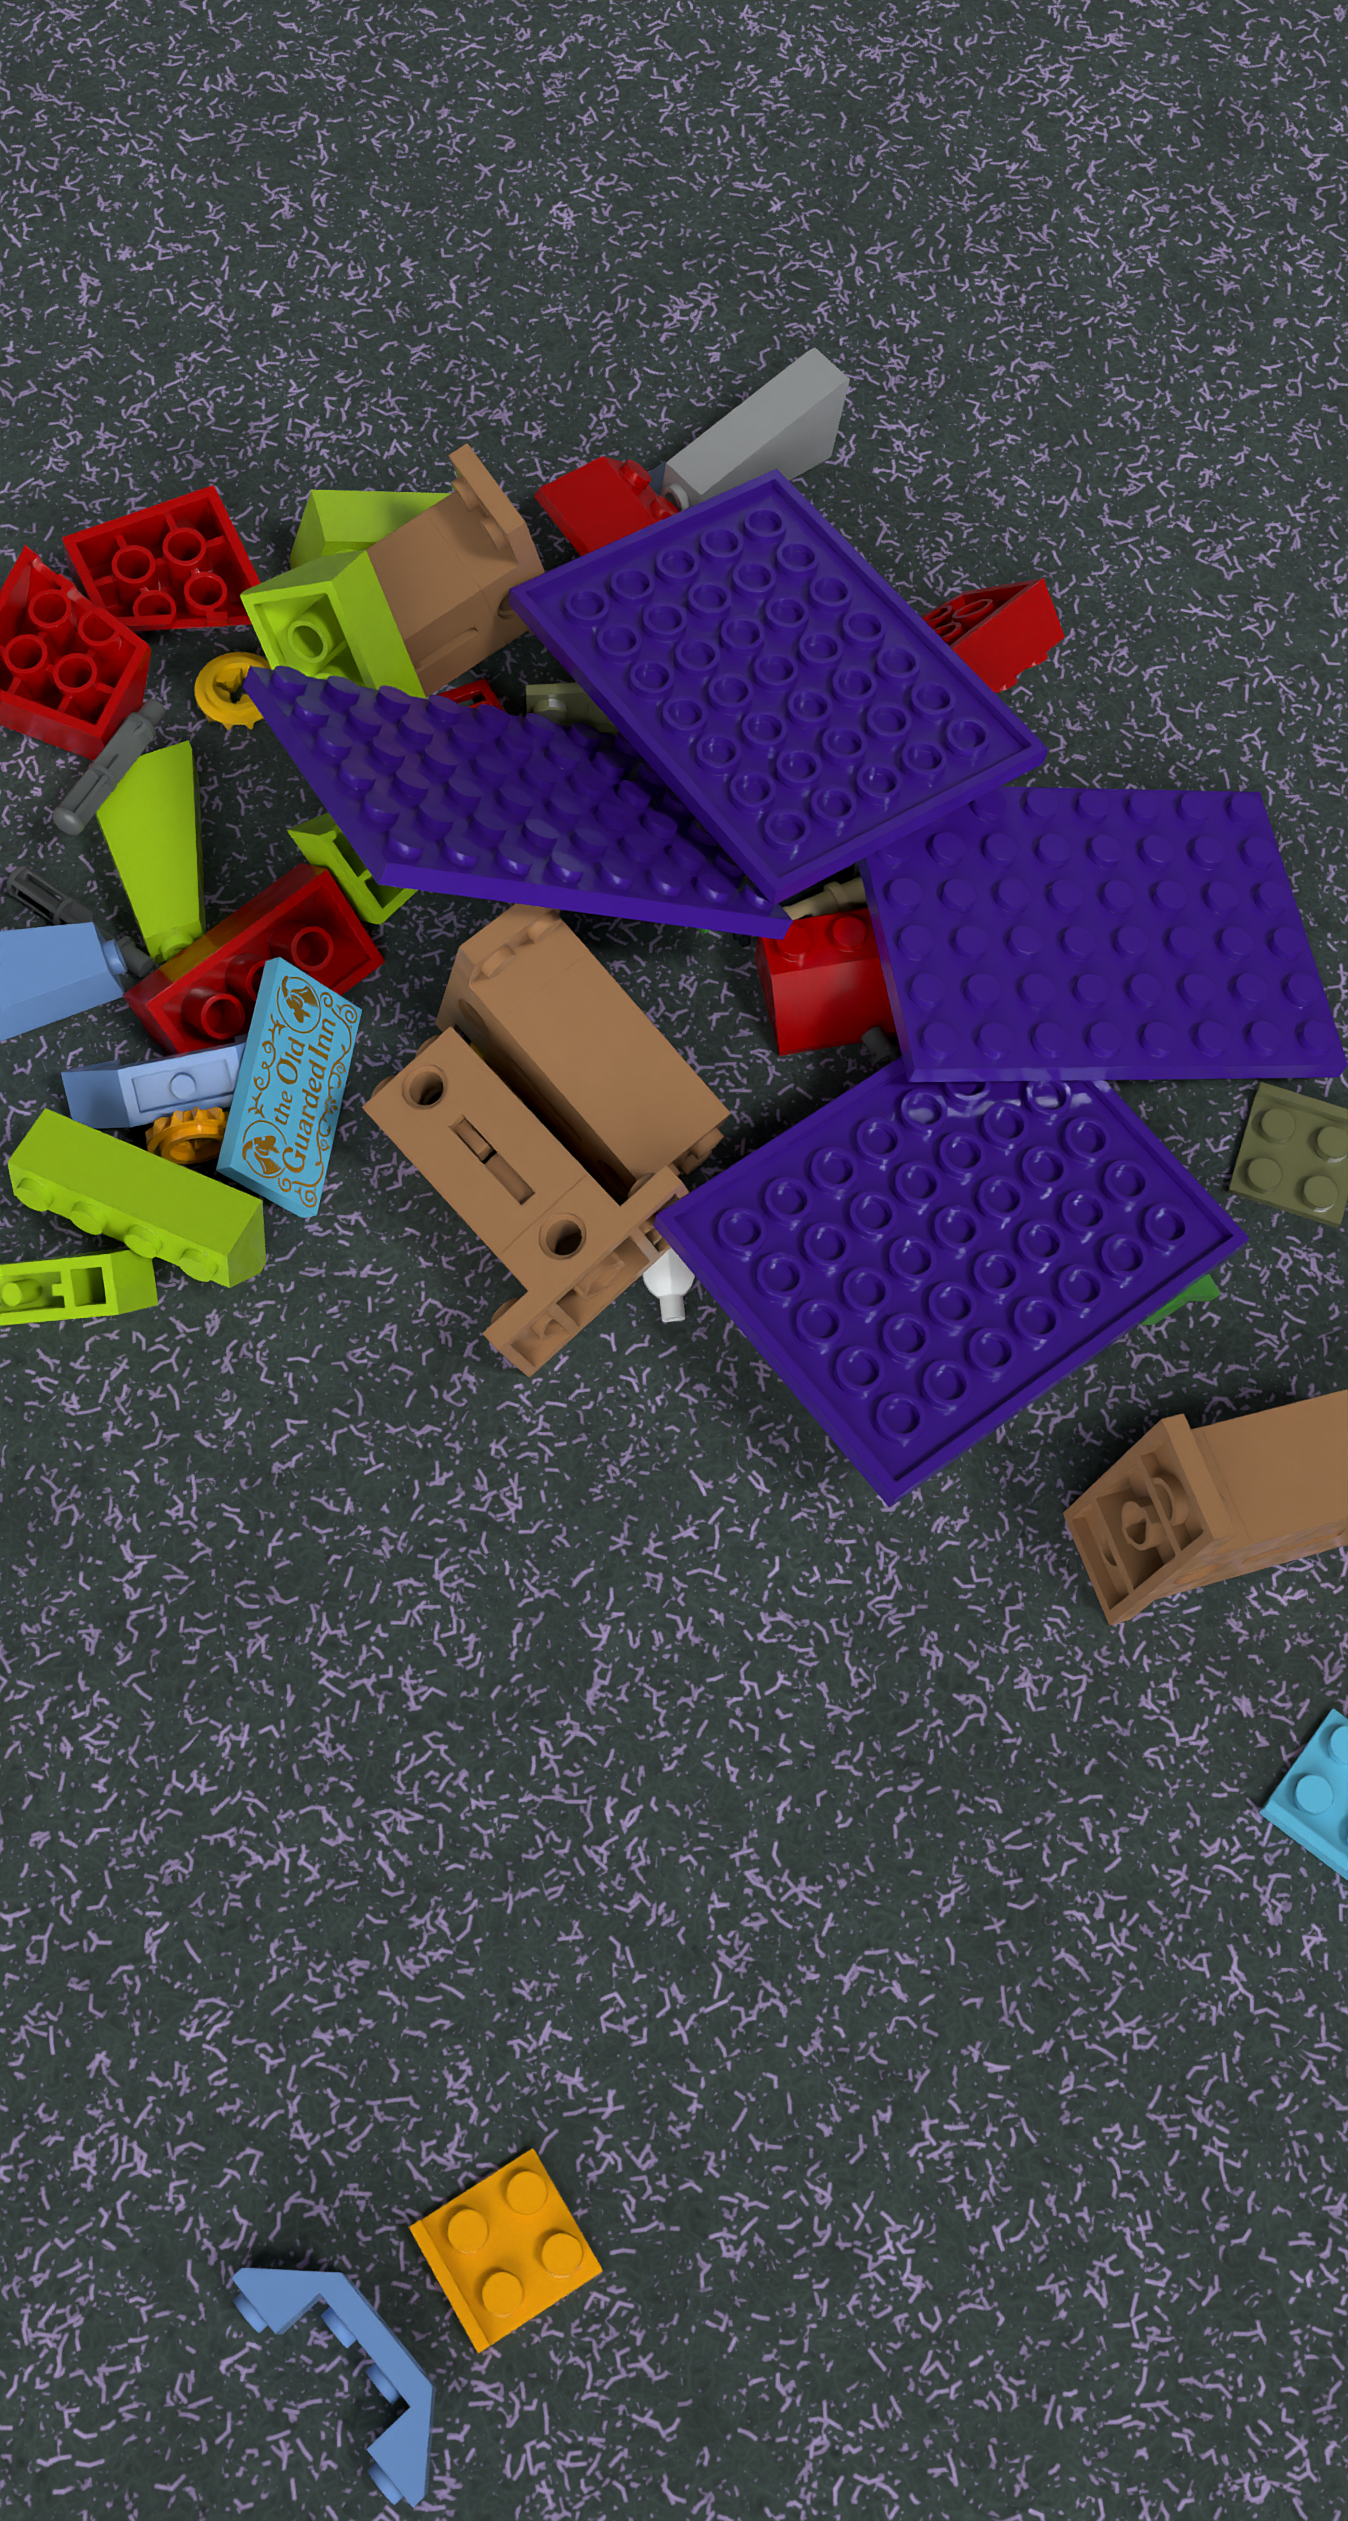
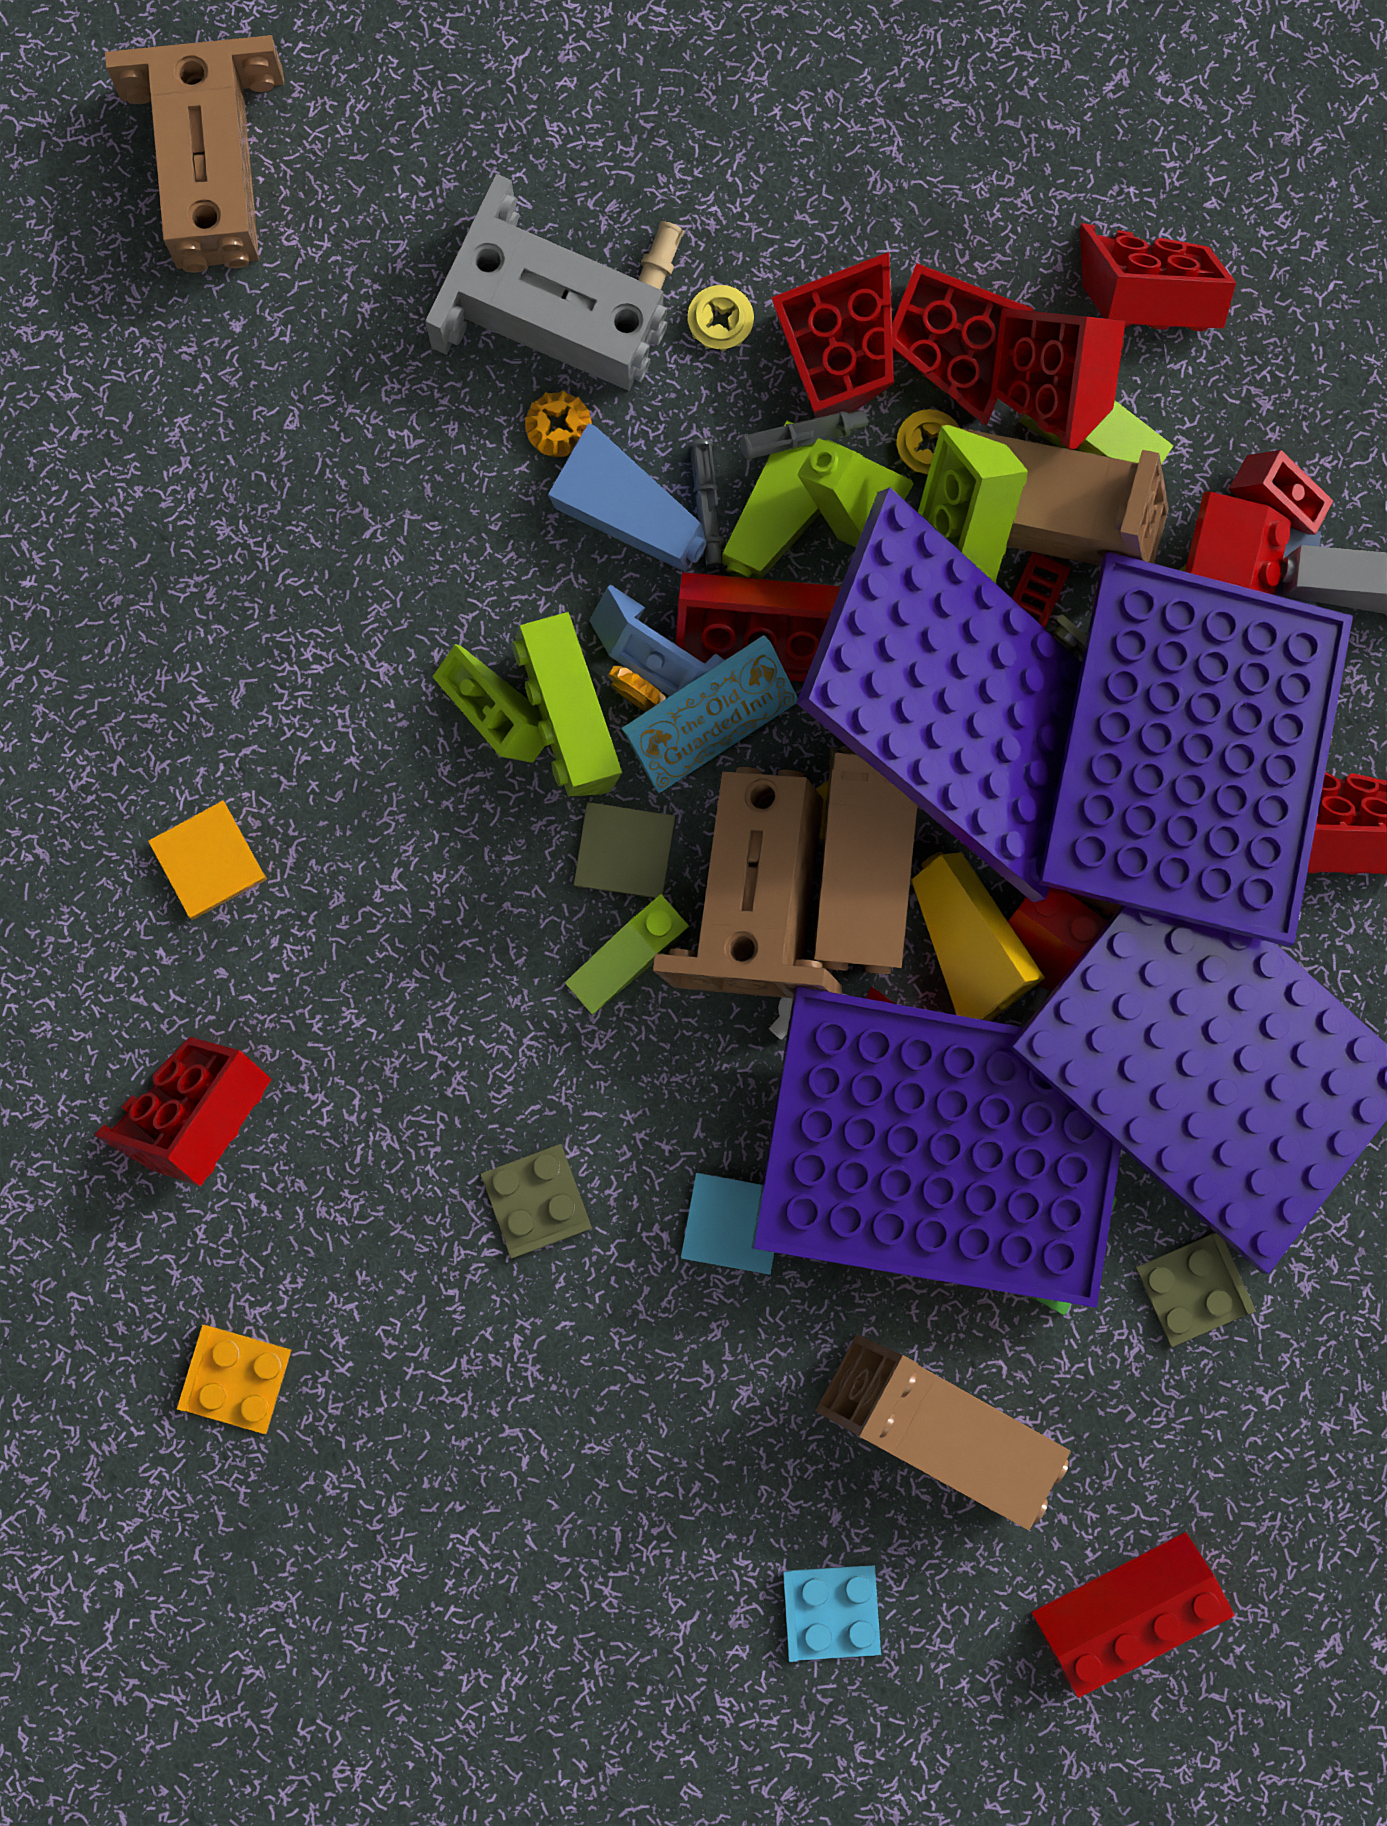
camera: 50 degrees right, 15 degrees up
medium blue slope [231,2268,436,2508] -> none
none -> red wedge [94,1037,272,1187]
none -> olive piece [481,1144,592,1259]
none -> lime slope [565,894,689,1015]
none -> olive piece [574,802,675,900]
none -> medium azure piece [681,1173,774,1275]
none -> lime slope [797,438,914,547]
none -> yellow slope [911,852,1045,1021]
none -> red wedge [991,308,1126,449]
none -> red wedge [1080,223,1236,332]
none -> red slope [1229,450,1333,535]

